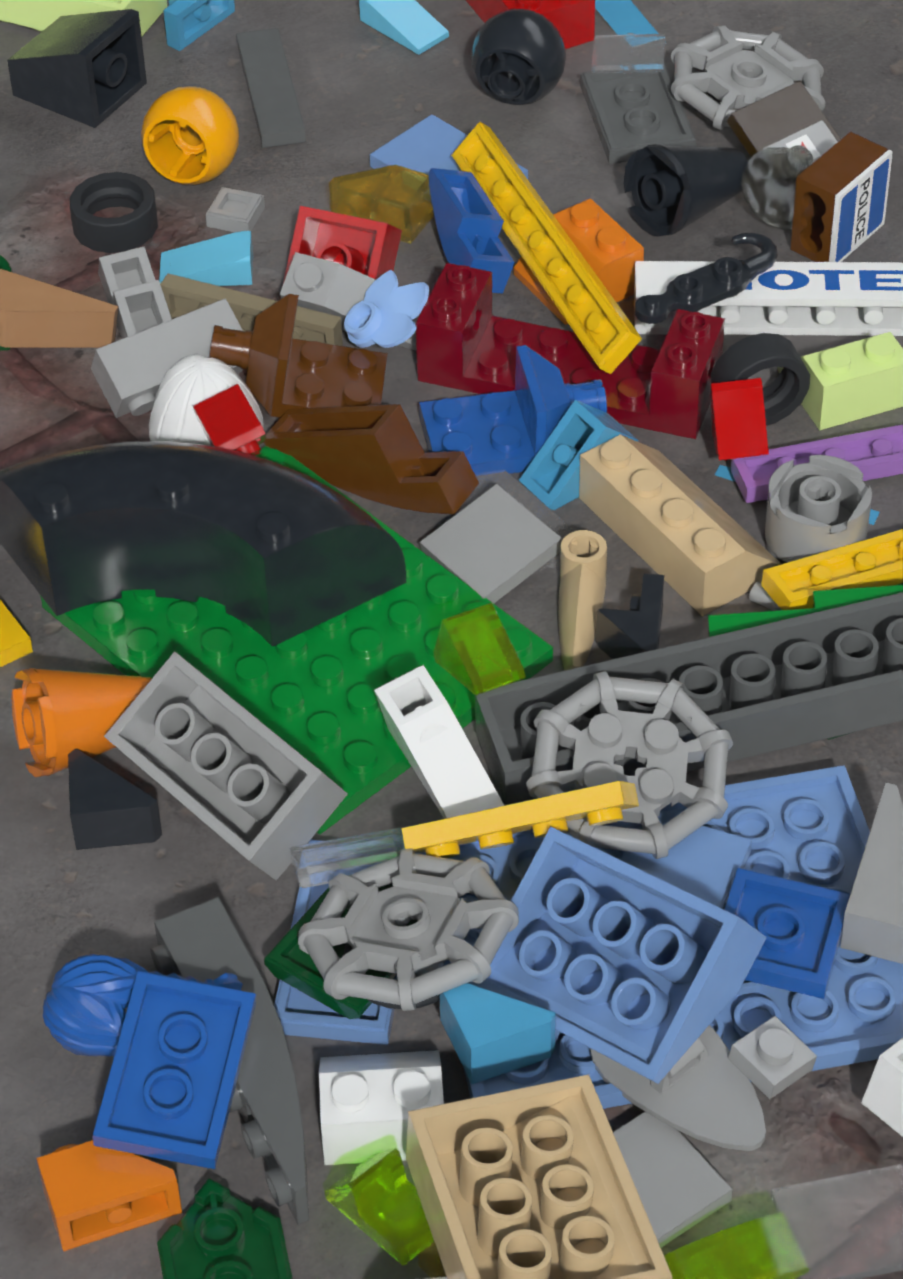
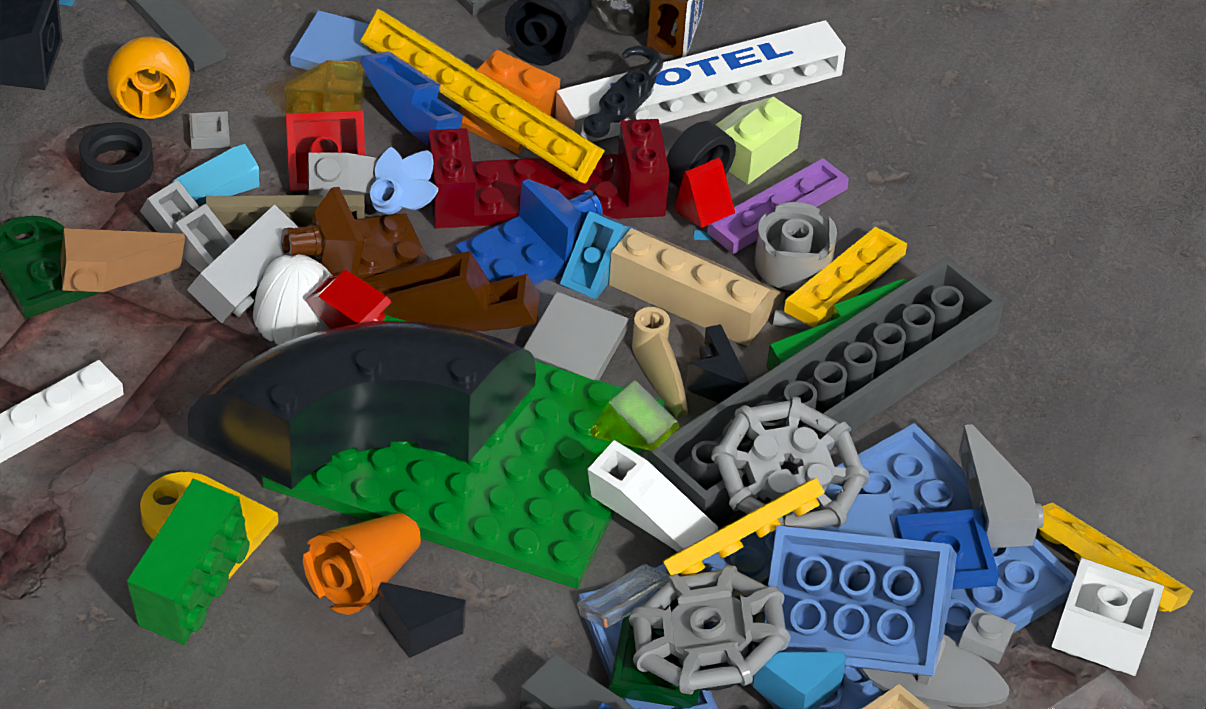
camera: 30 degrees left, 0 degrees up
light grey brick [104,652,348,881] -> none

